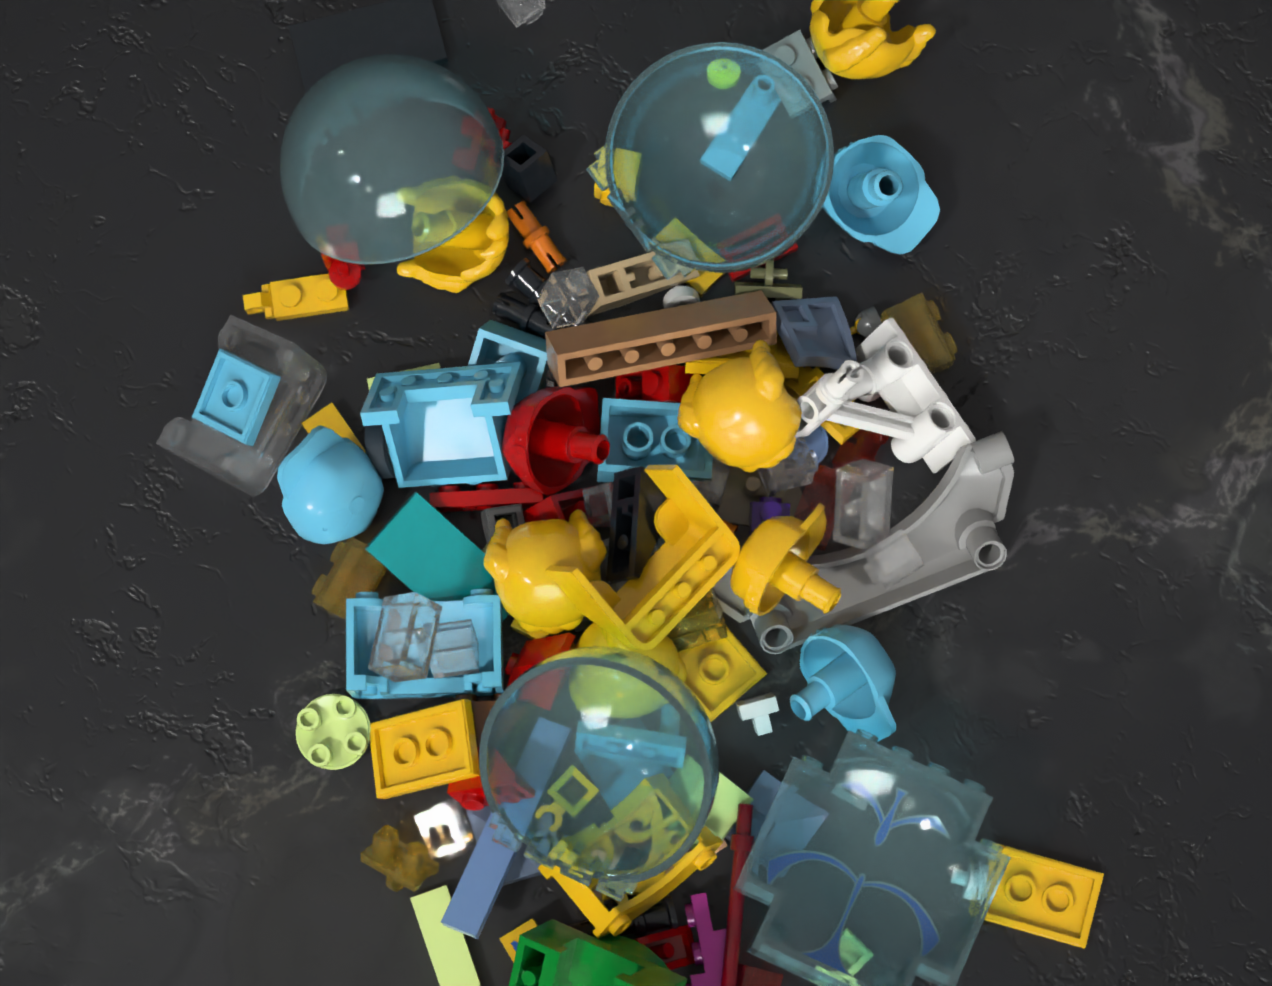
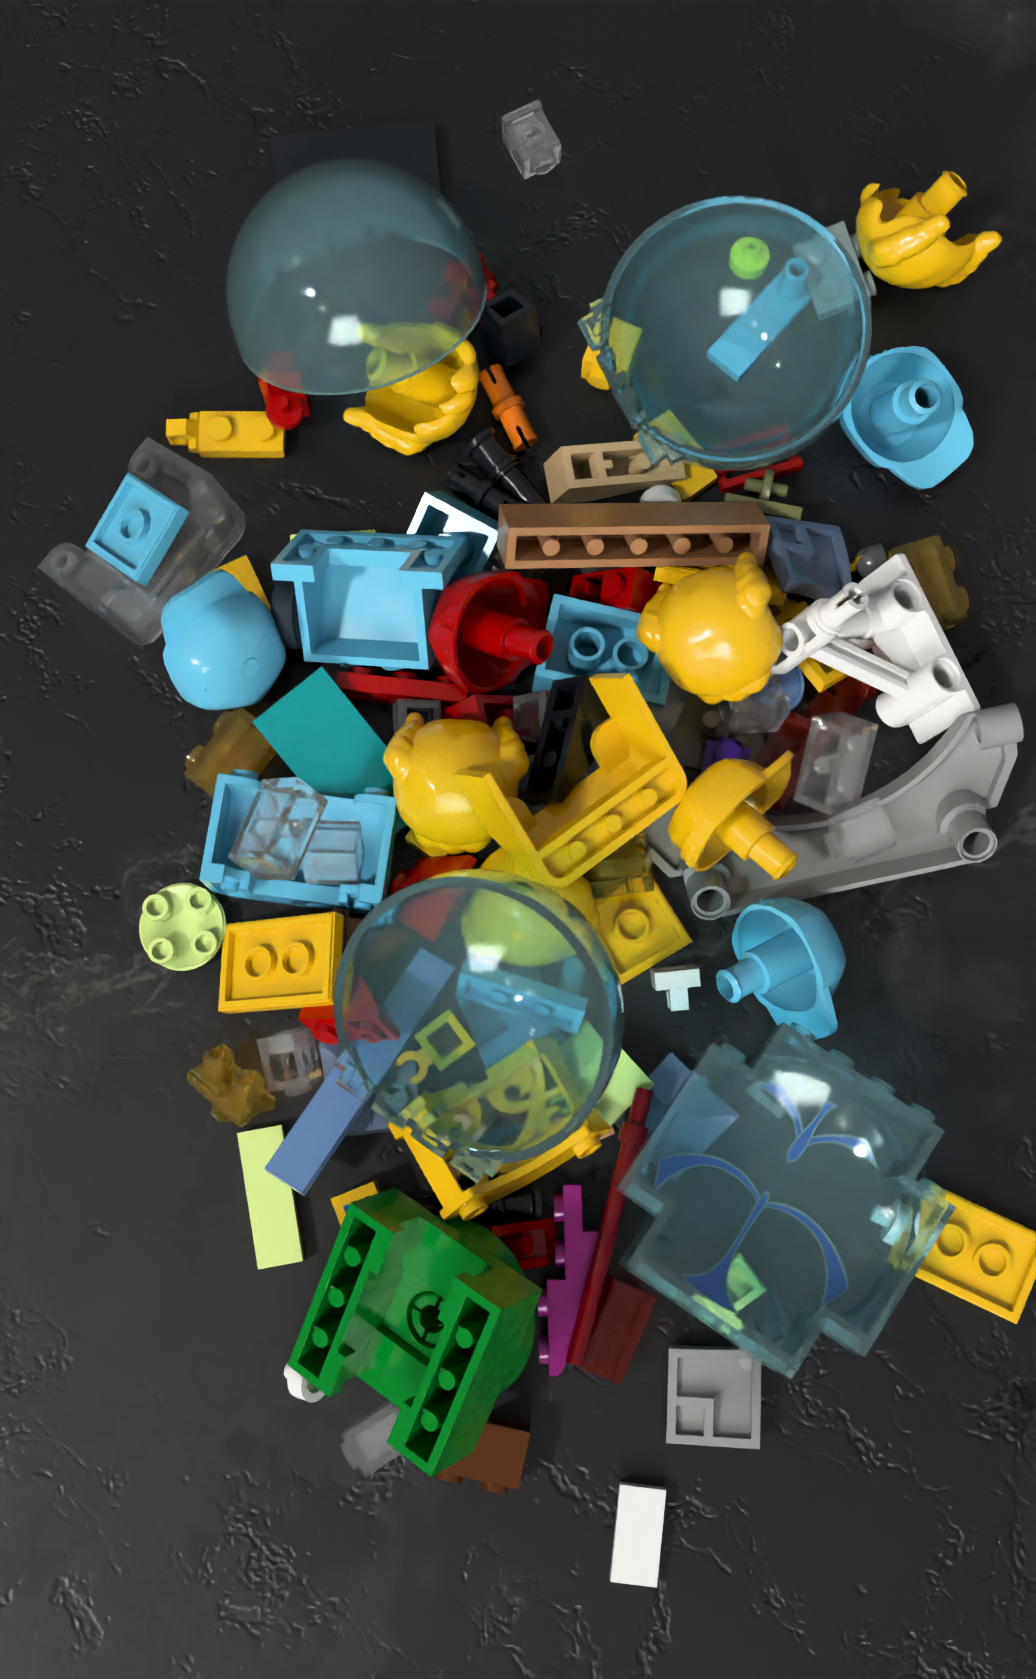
camera: 10 degrees right, 0 degrees up
clear brick [537,267,600,329] -> none

